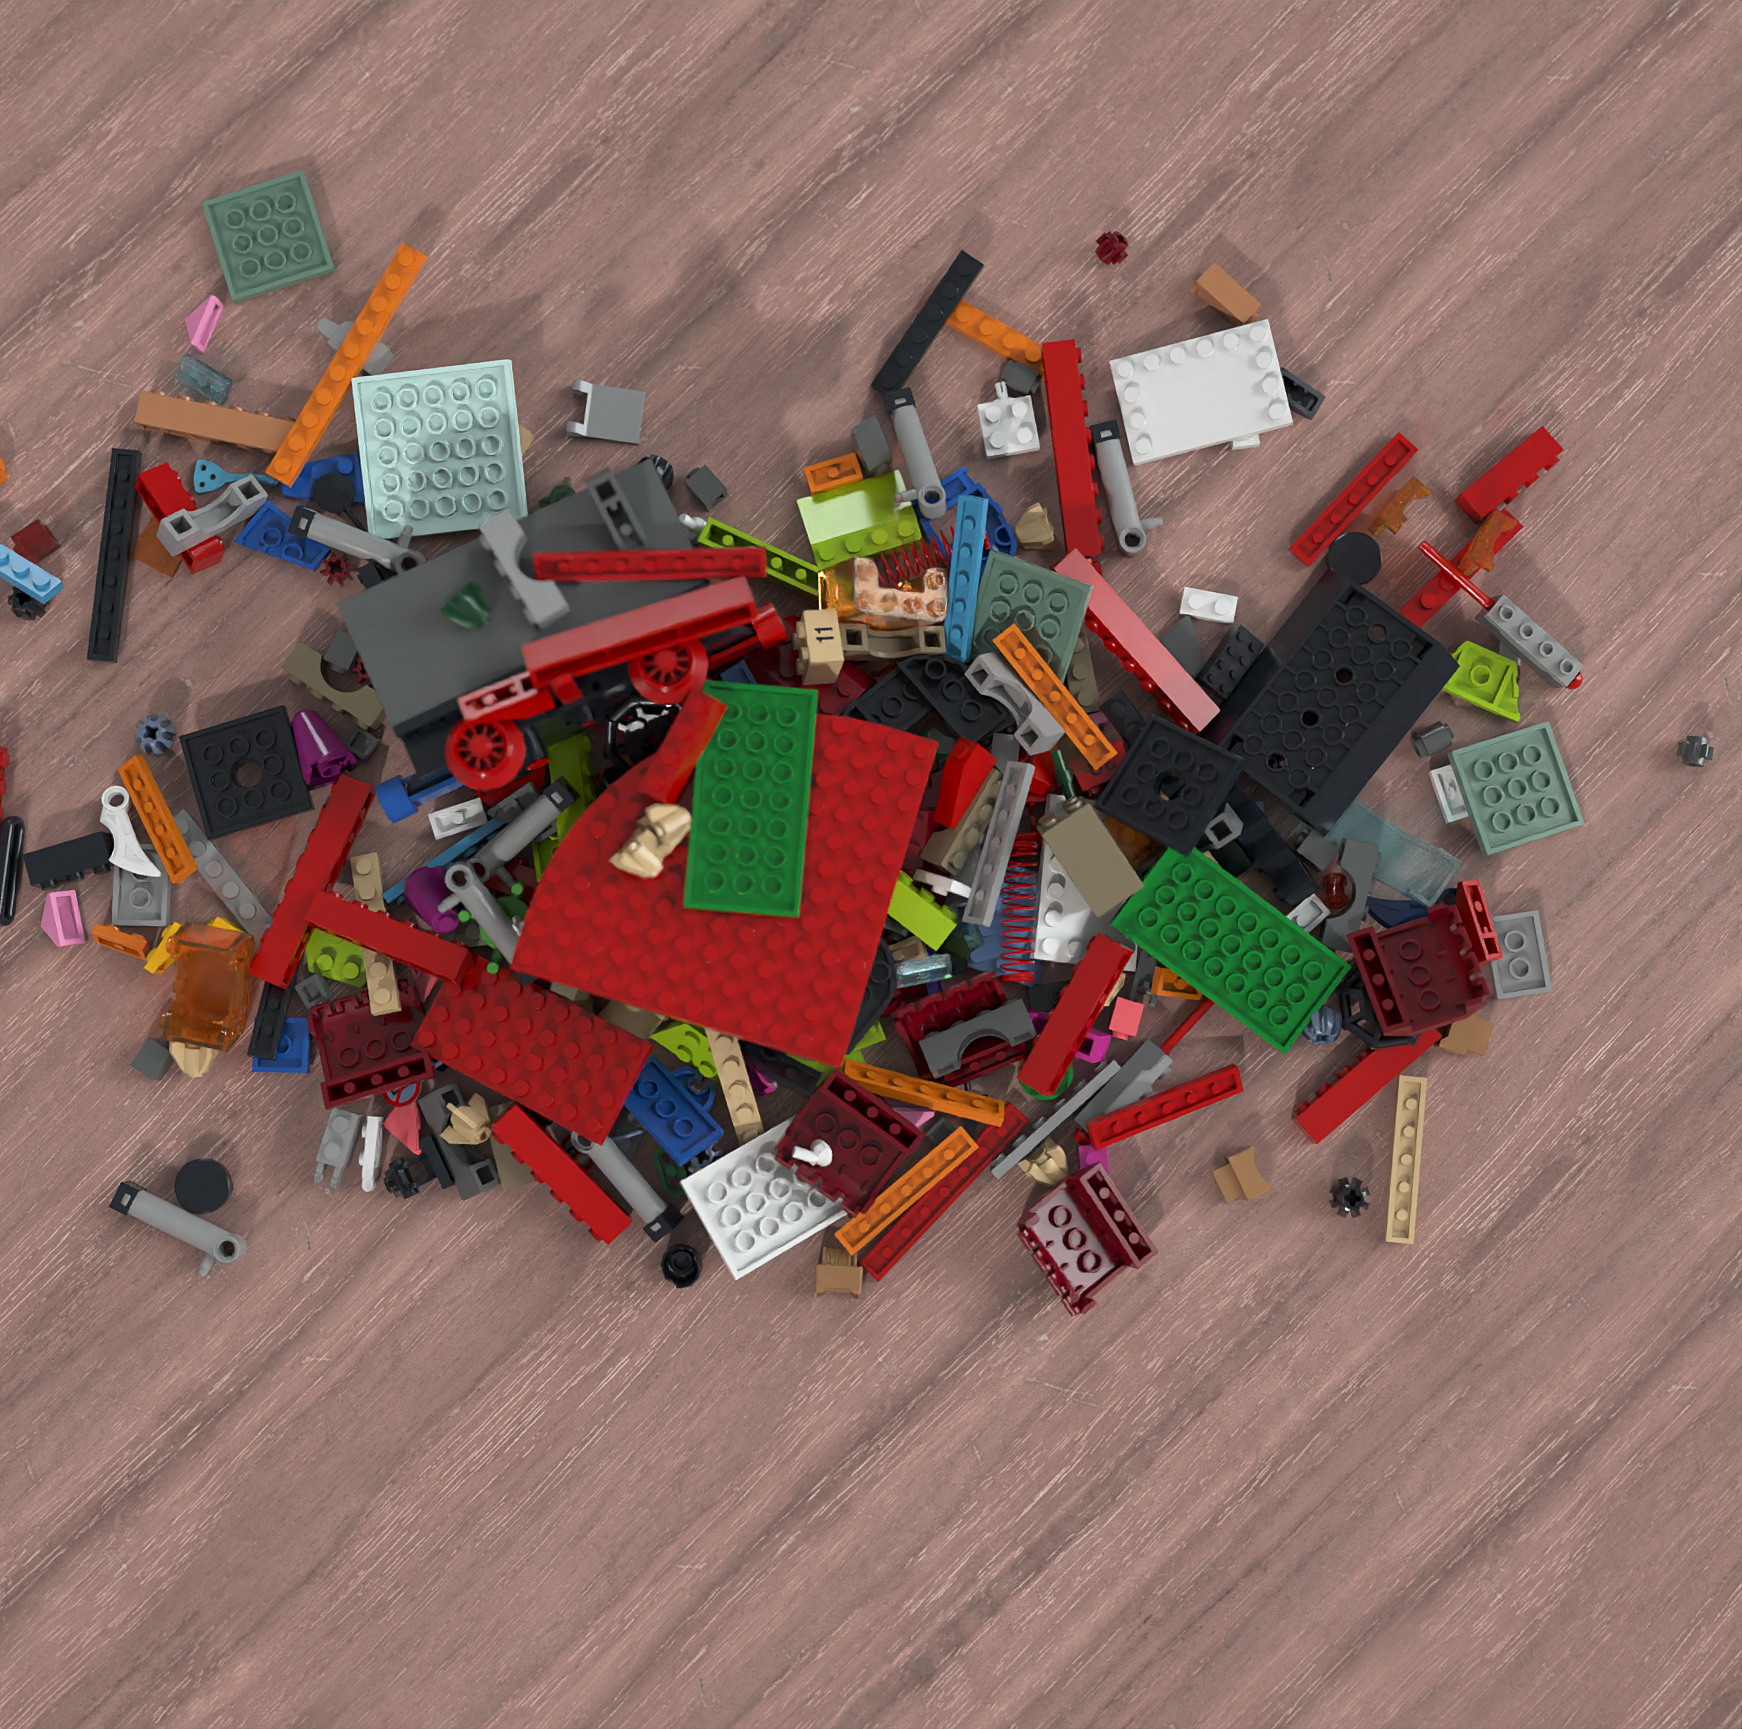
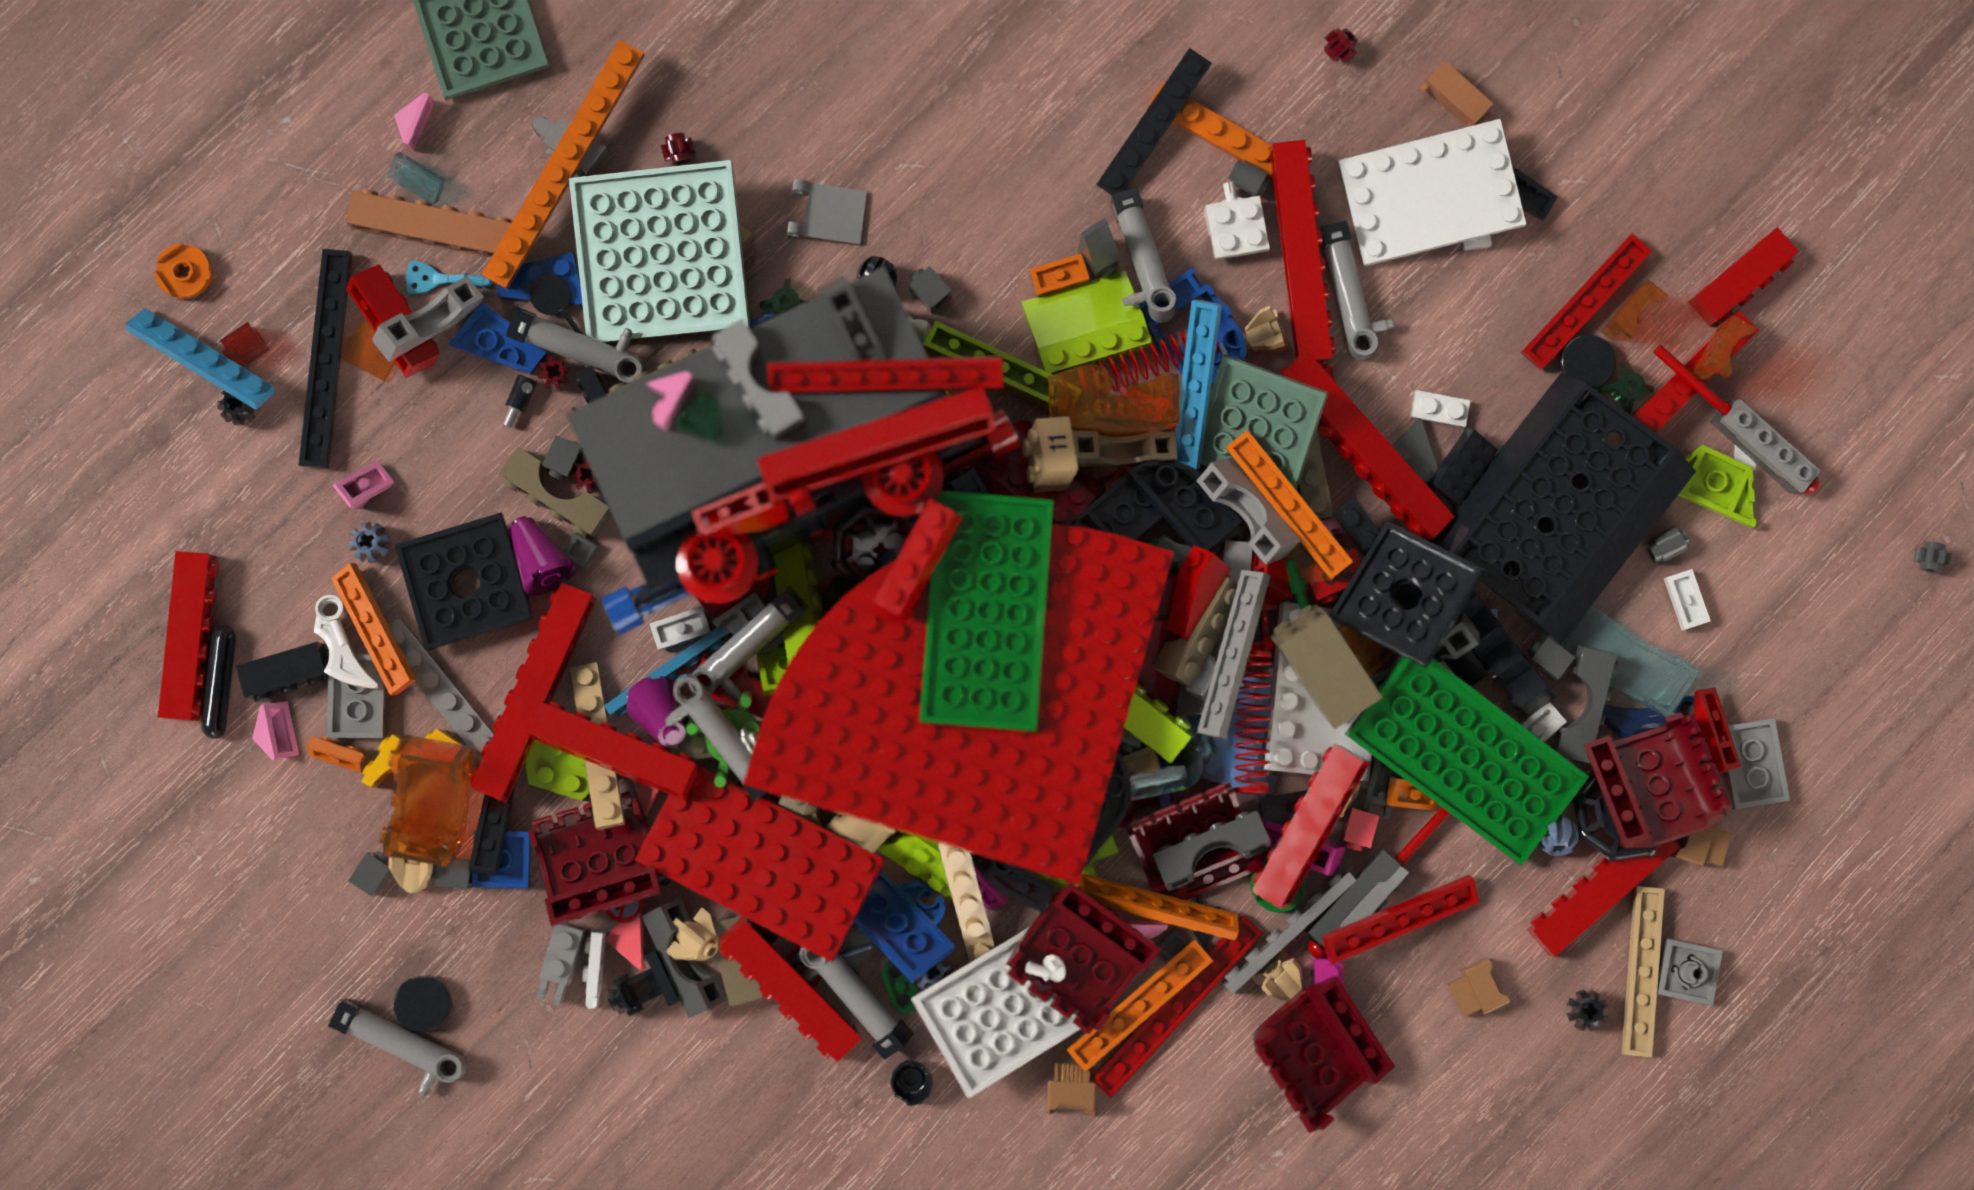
camera: 10 degrees left, 0 degrees up
dark grey plate [294,971,334,1010] -> none
tan brick [610,827,663,879] -> none
tan brick [637,804,691,857] -> none
white plate [913,869,971,898] -> none
clear red bush [1322,873,1348,909] -> none
sand green plate [1447,721,1585,857] -> none
none -> bright pink slope [333,461,394,509]
none -> dark grey brick [431,857,473,889]
none -> black piece [503,374,537,428]
none -> bright pink slope [647,372,695,431]
none -> dark red gear [660,133,696,166]
none -> clear green brick [1596,362,1654,414]
none -> light grey plate [1657,938,1723,1006]

